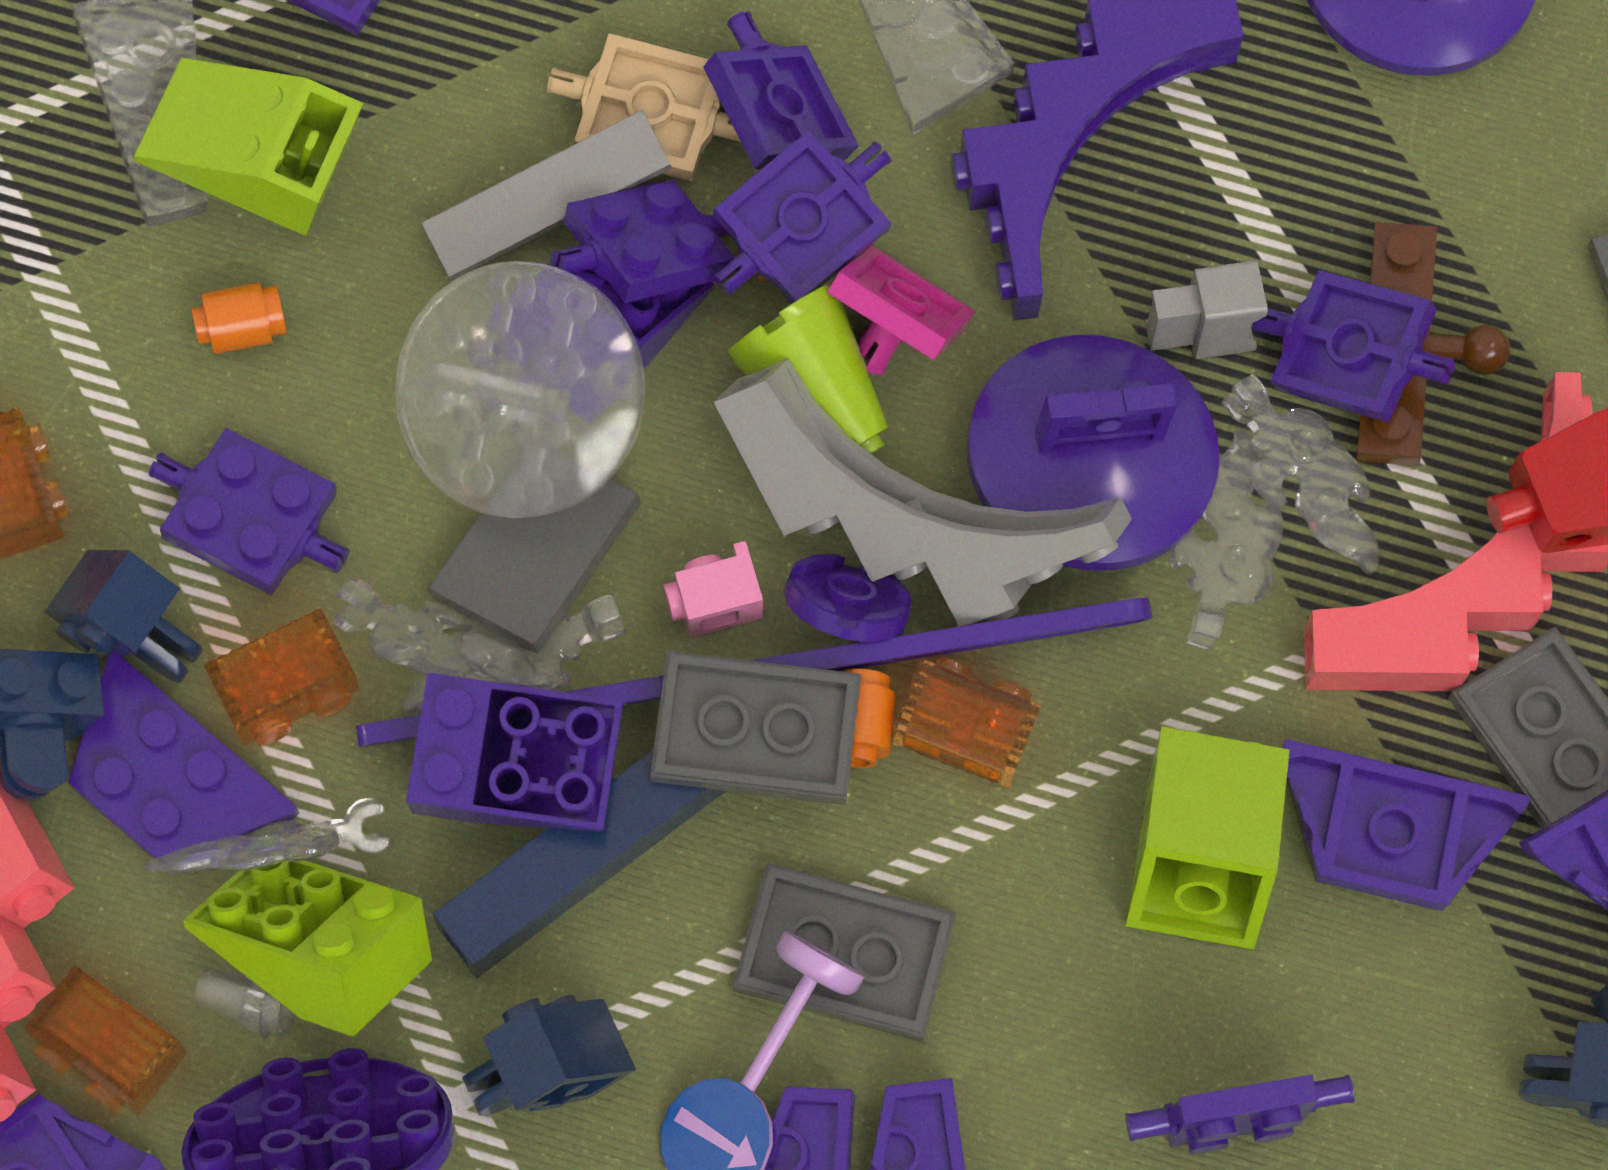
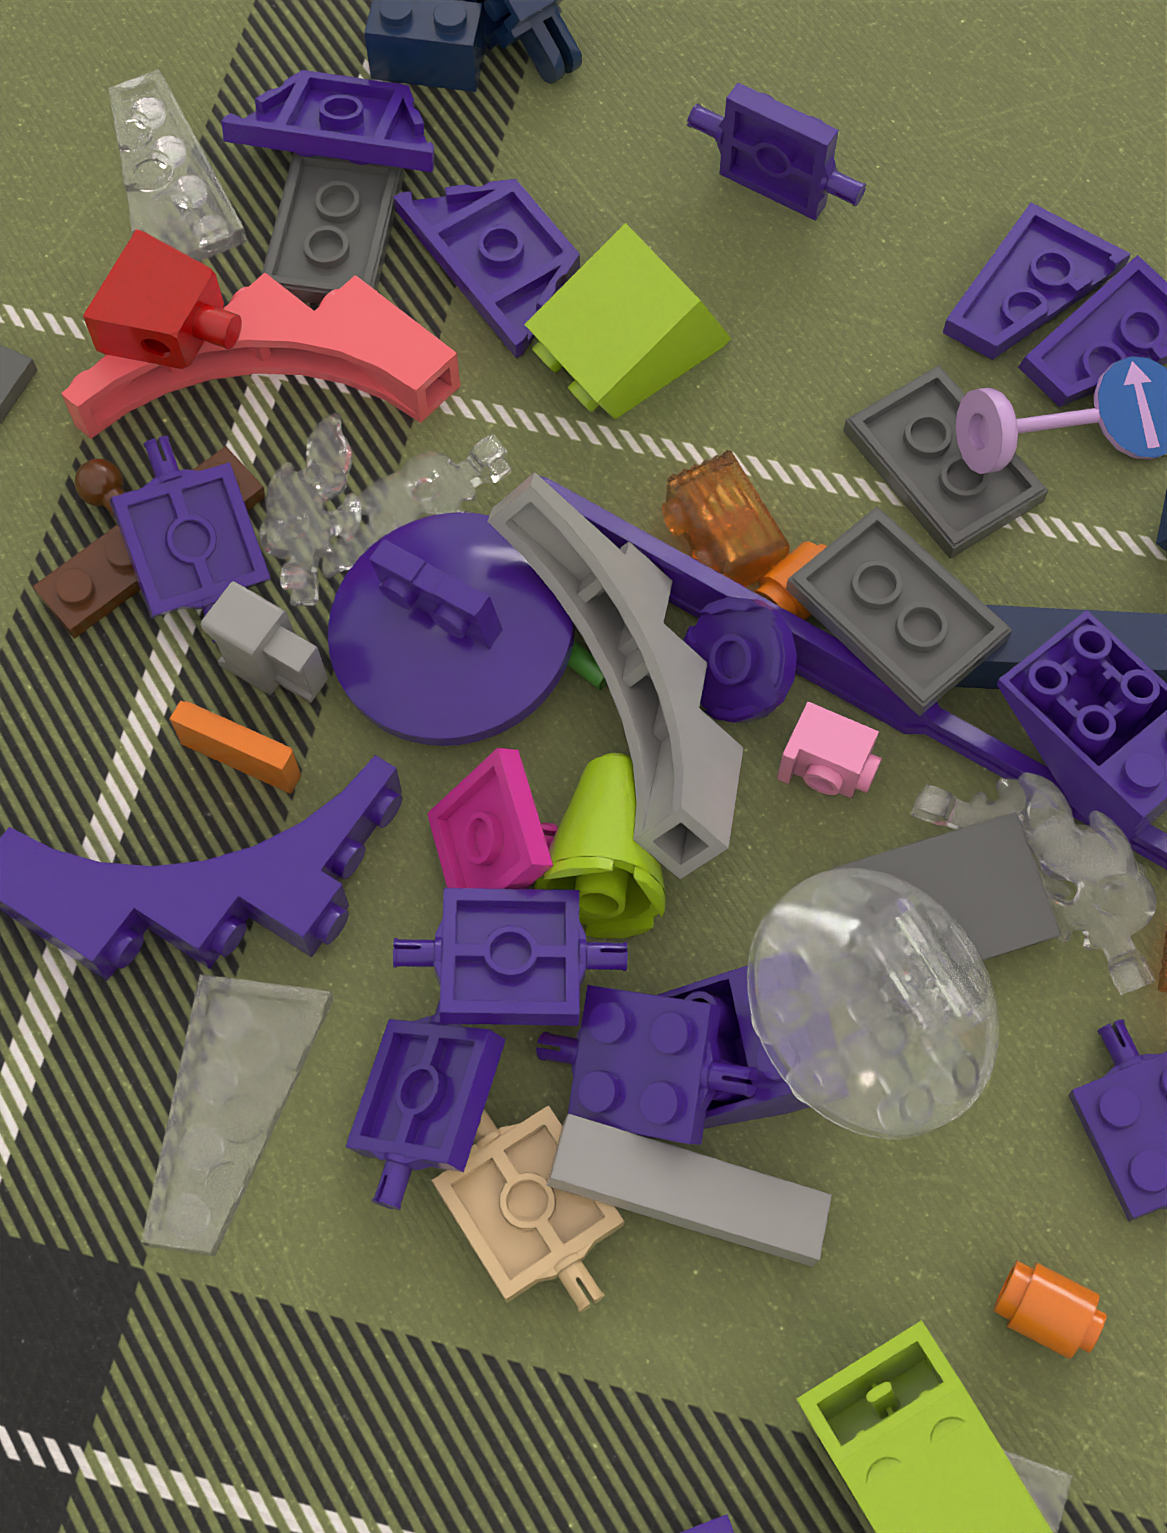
camera: 135 degrees left, 5 degrees down
none -> orange tile [170,701,301,794]

